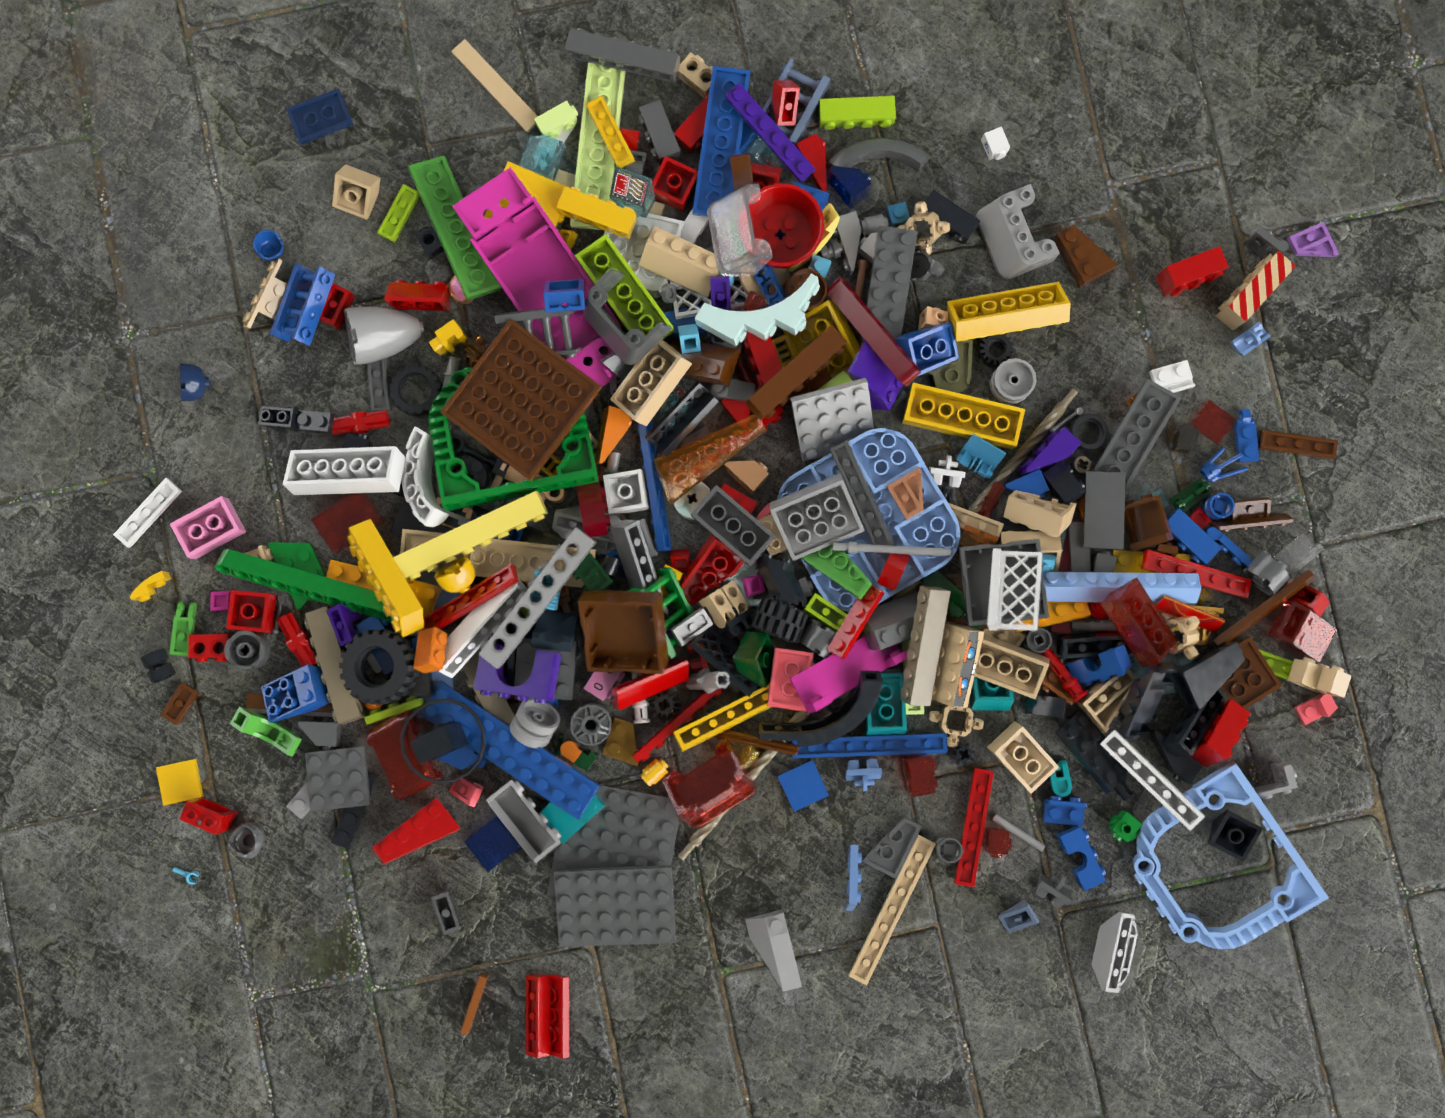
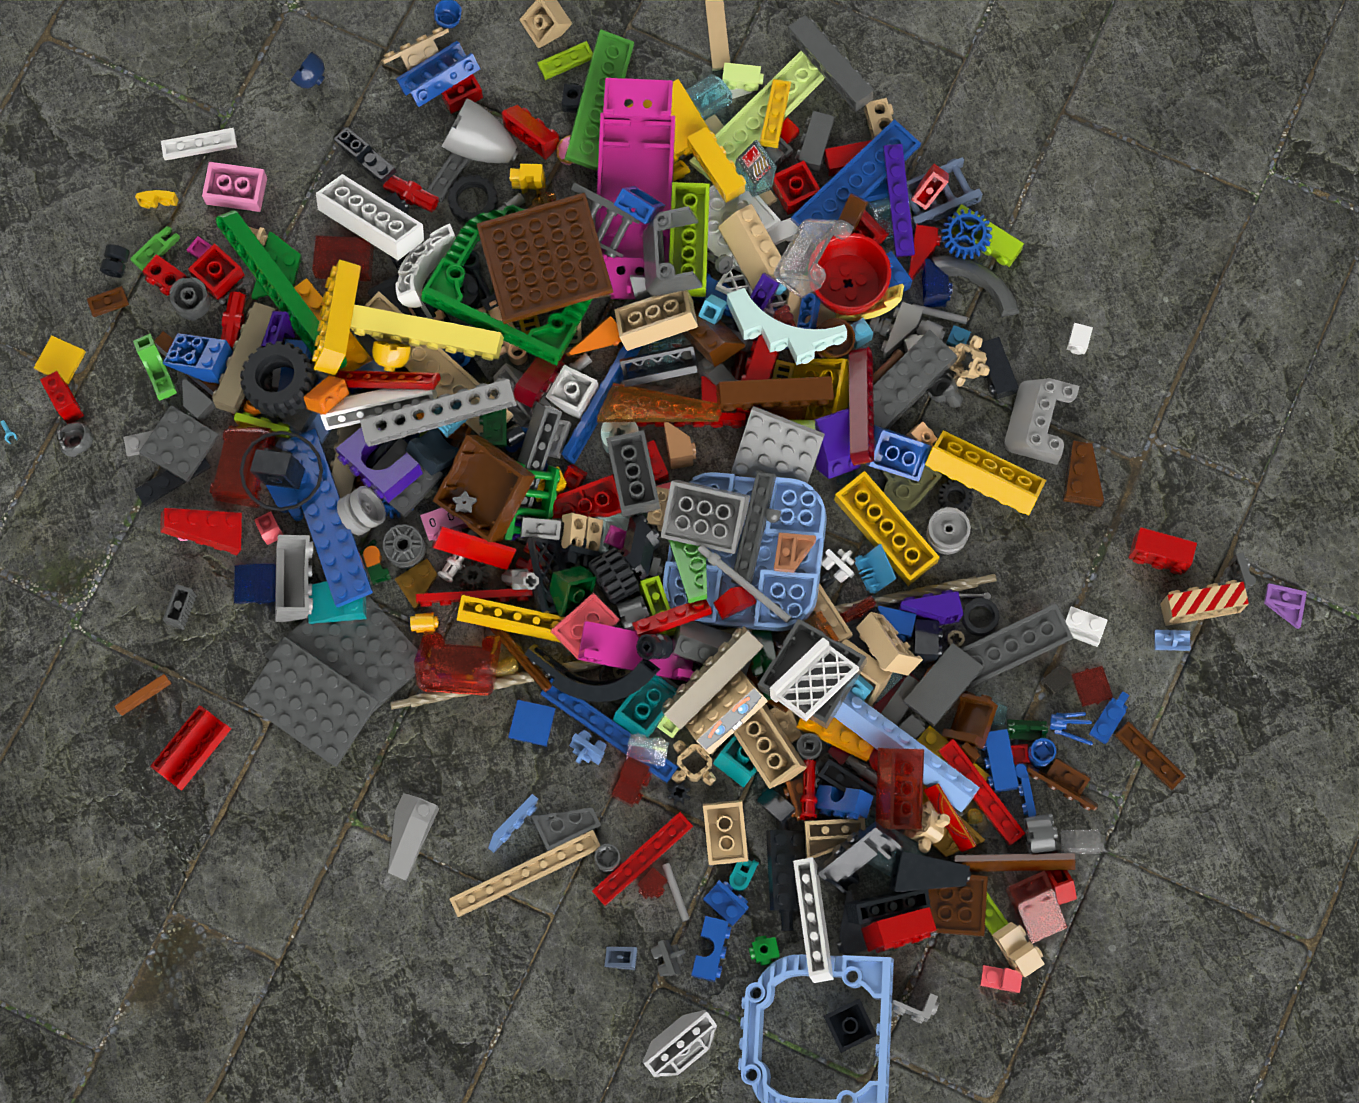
camera: 40 degrees right, 10 degrees down
none -> dark grey plate [452,491,477,513]
none -> clear bracket [626,734,669,767]
none -> black wheel [636,634,674,660]
none -> dark grey hinge [765,508,781,523]
none -> light grey bar [913,304,968,324]
none -> blue gear [942,209,992,259]

